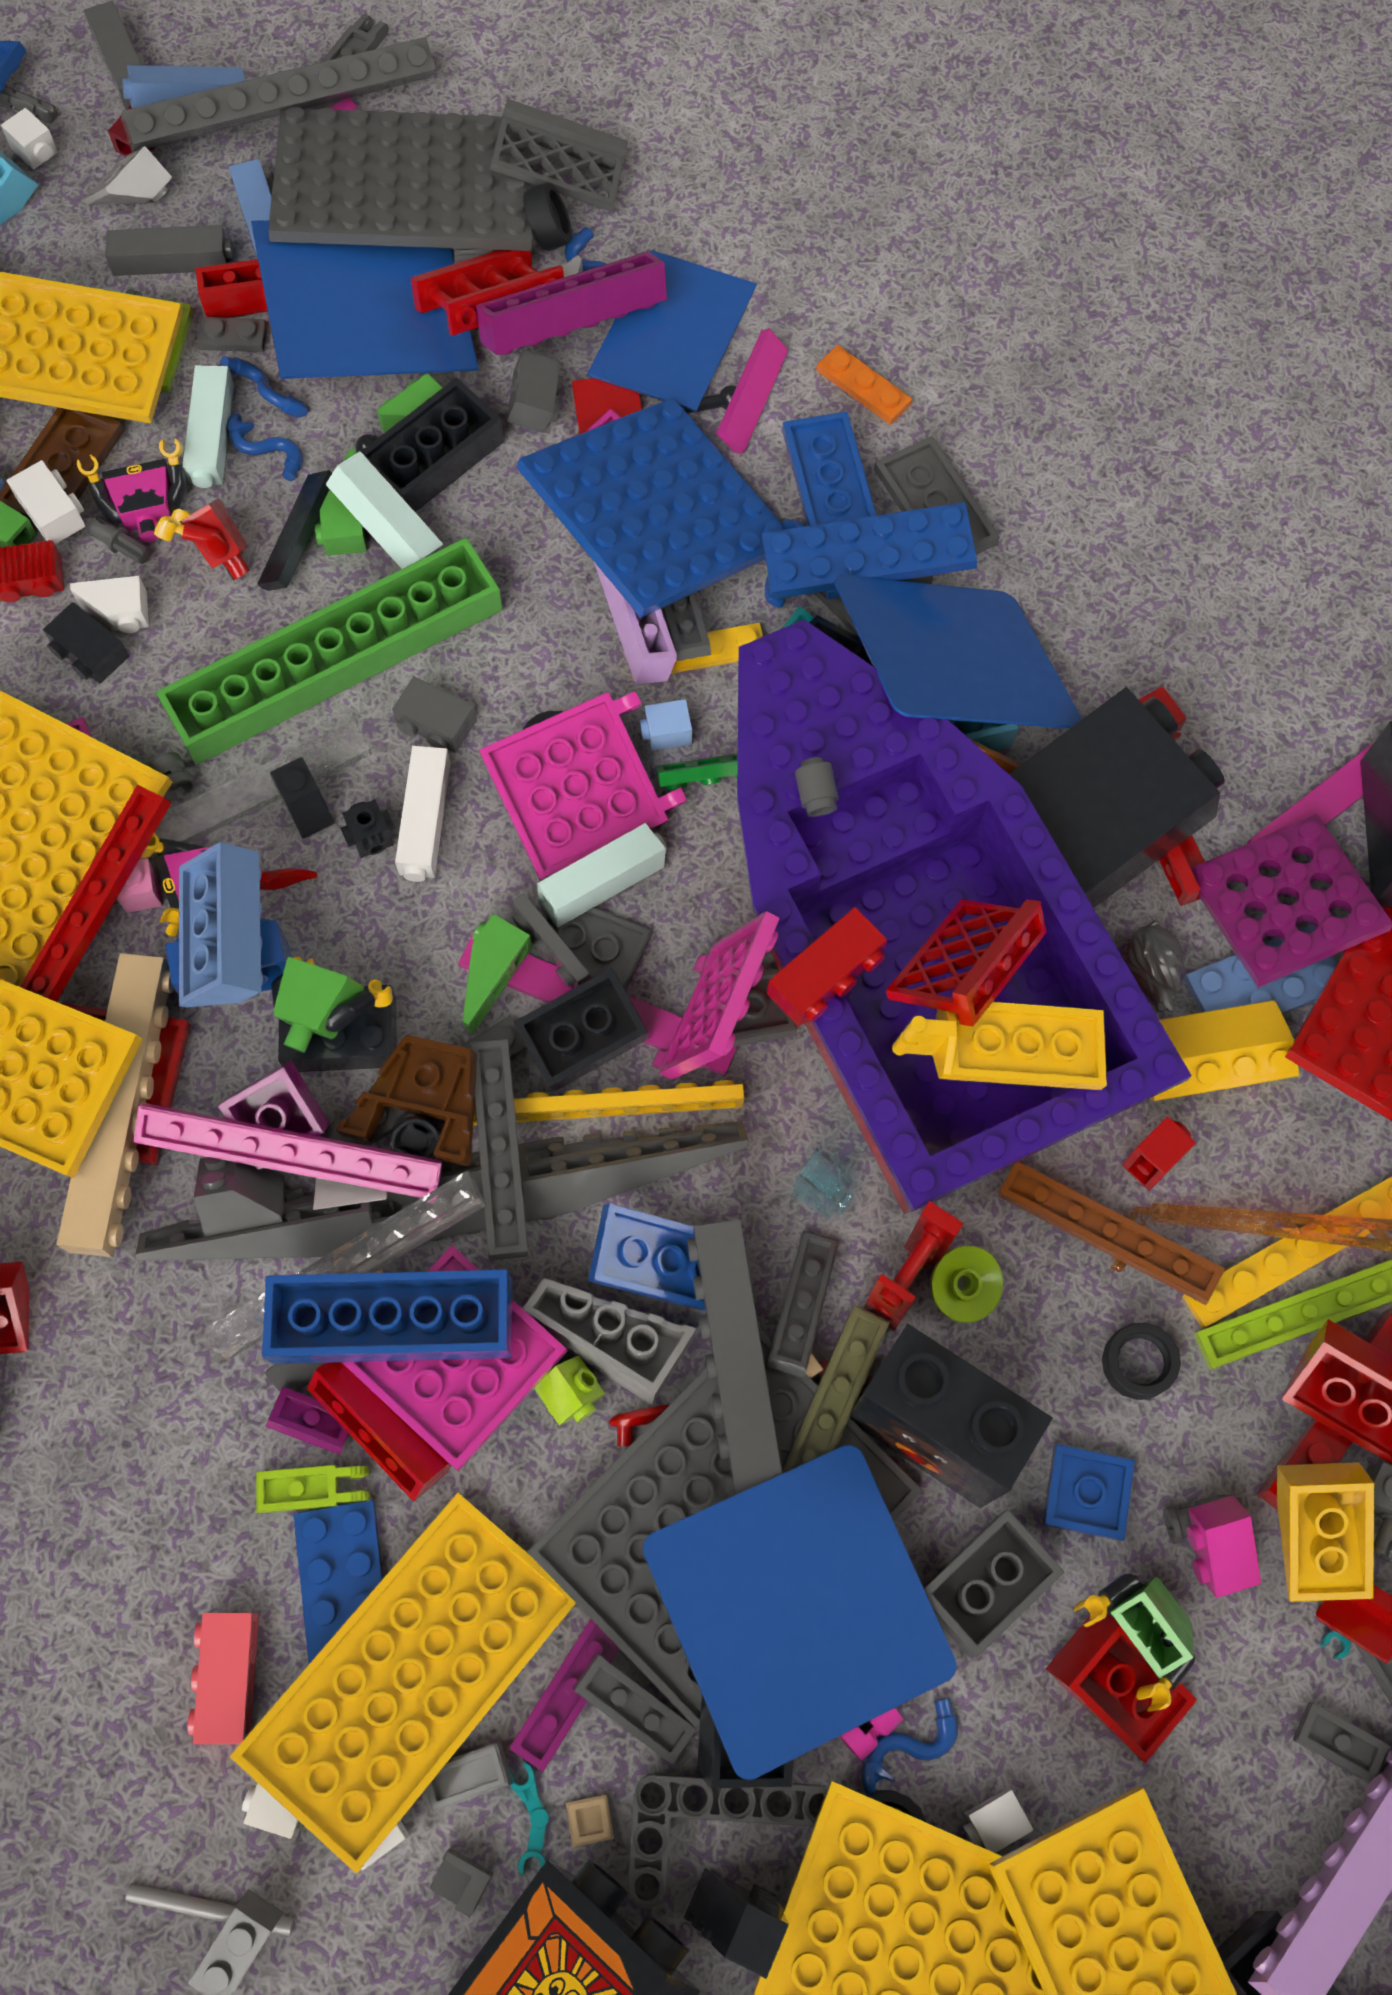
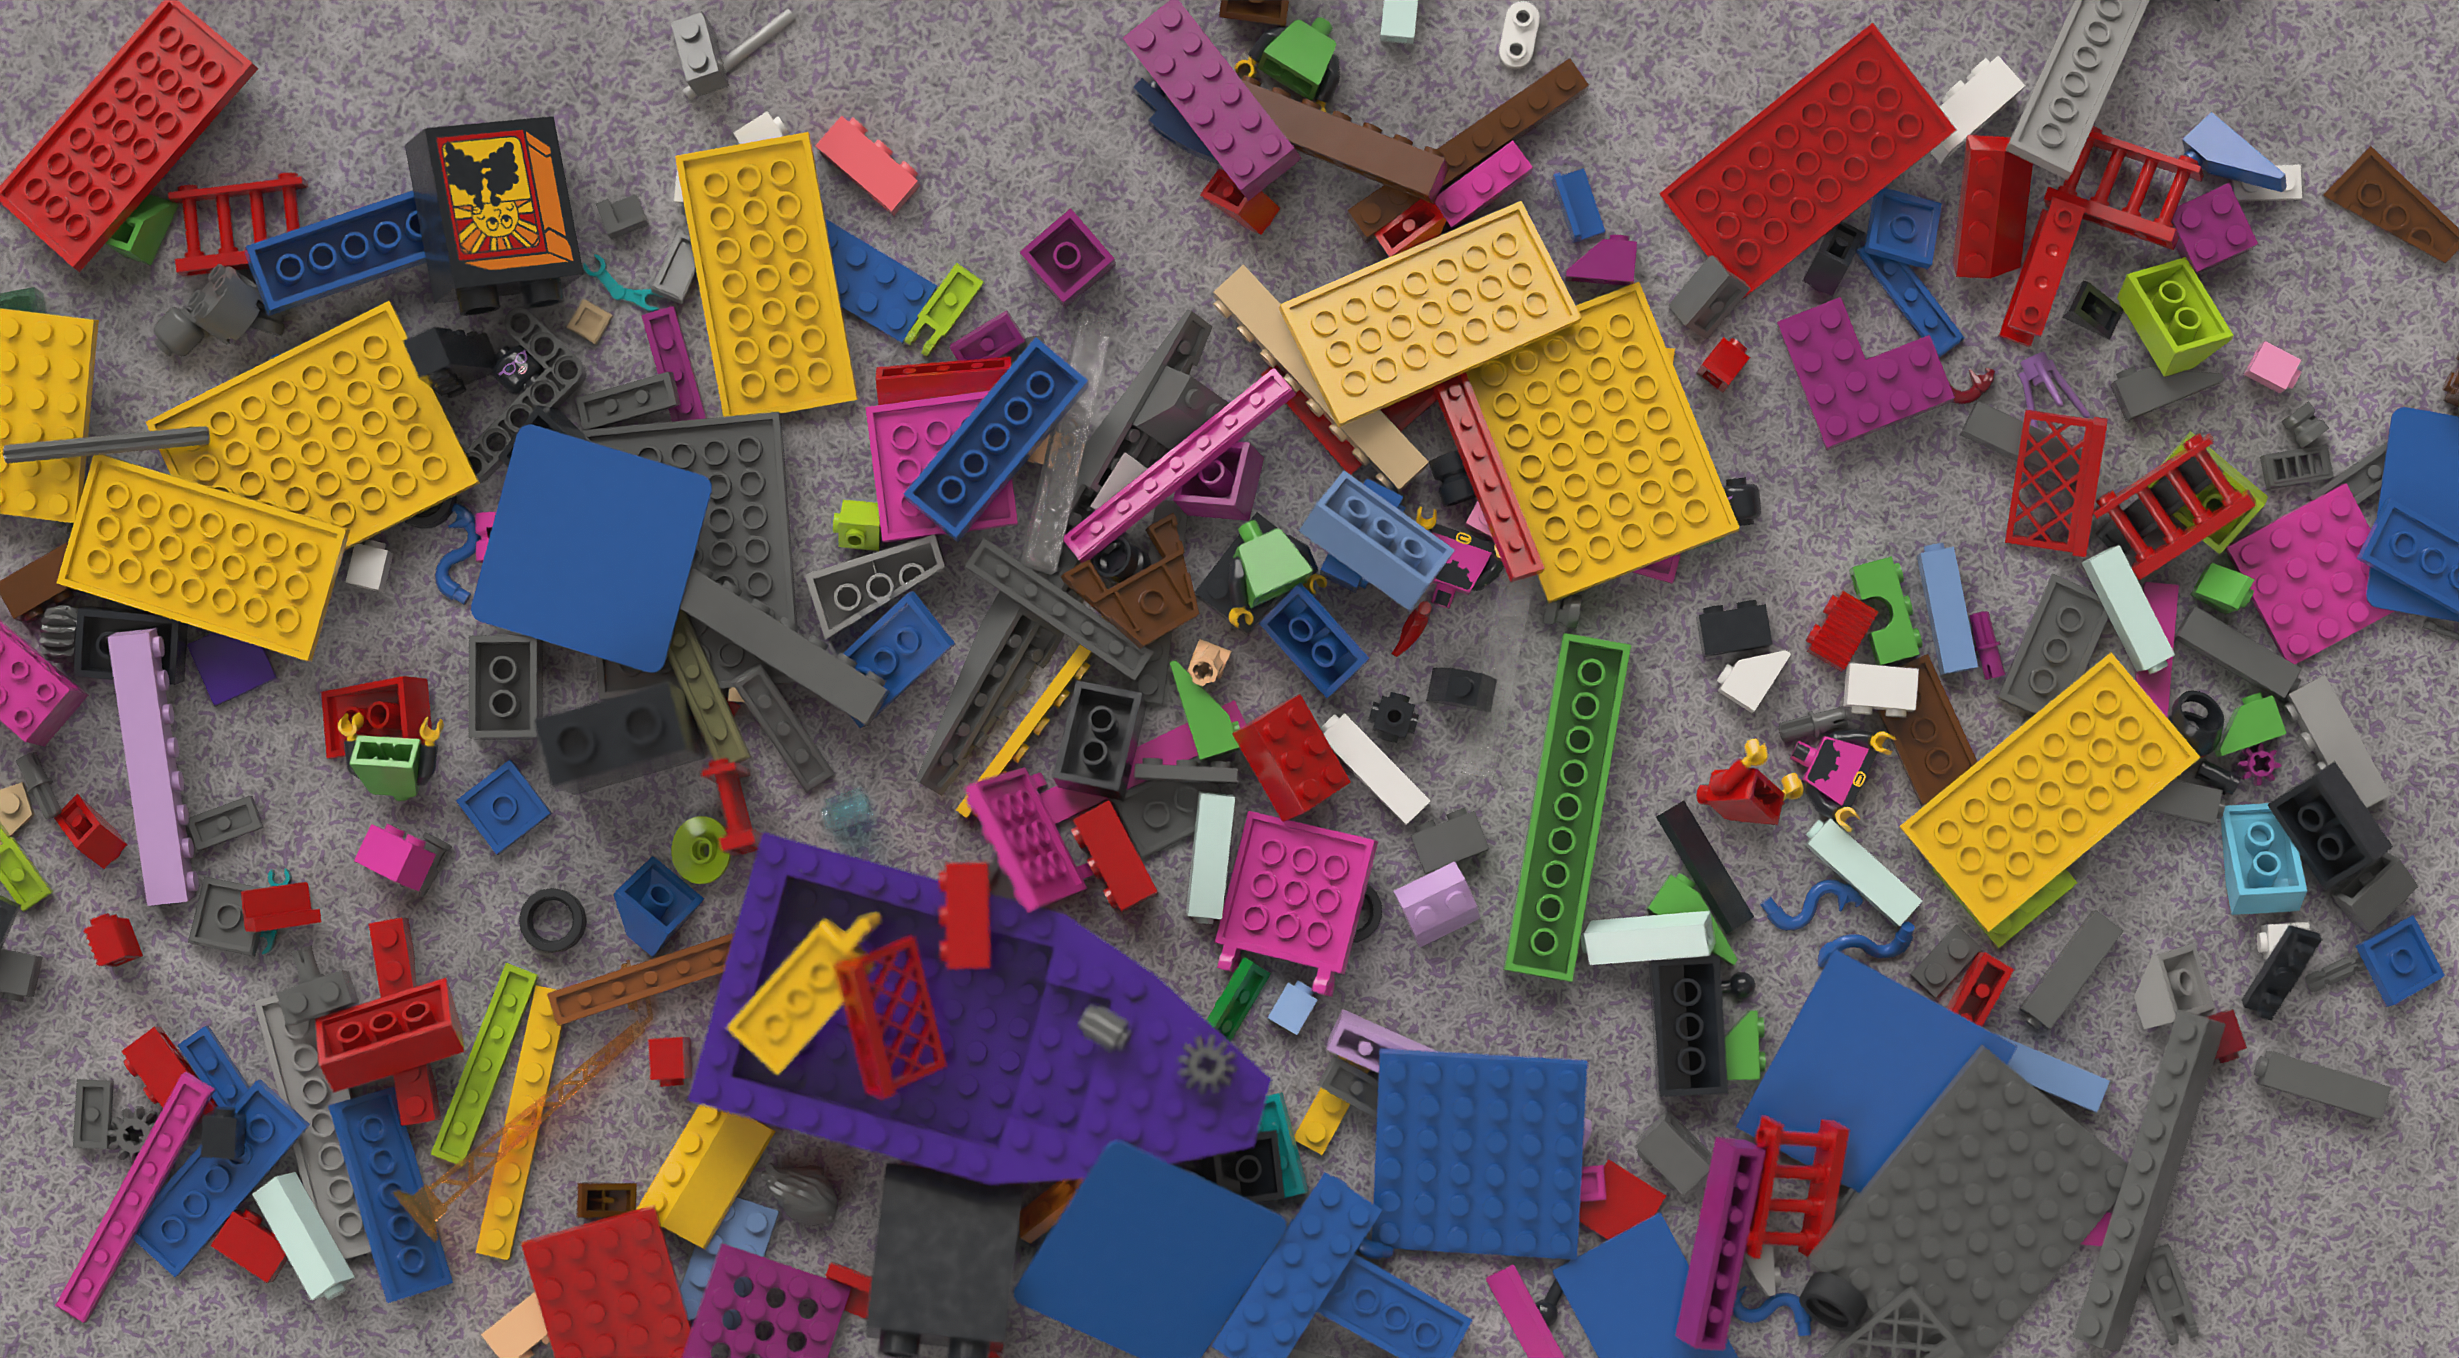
camera: 140 degrees right, 15 degrees up
medium blue brick [122,65,246,108] -> none
red bar [608,1405,669,1447] -> none
yellow slope [1277,1462,1374,1602] -> none
none -> dark purple tile [187,632,278,706]
none -> black head [492,345,543,395]
none -> reddish brown slope [577,1182,637,1218]
none -> blue slope [613,856,704,957]
none -> magenta brick [1019,208,1116,308]
none -> red brick [1071,801,1159,912]
none -> dark grey gear [1178,1035,1237,1094]
none -> light nougat piece [1188,639,1231,686]
none -> red brick [1232,694,1351,822]
none -> blue slope [1259,582,1370,698]
none -> lavender slope [1393,862,1480,948]
none -> black wheel [1429,450,1476,507]
none -> black plate [2242,924,2322,1021]

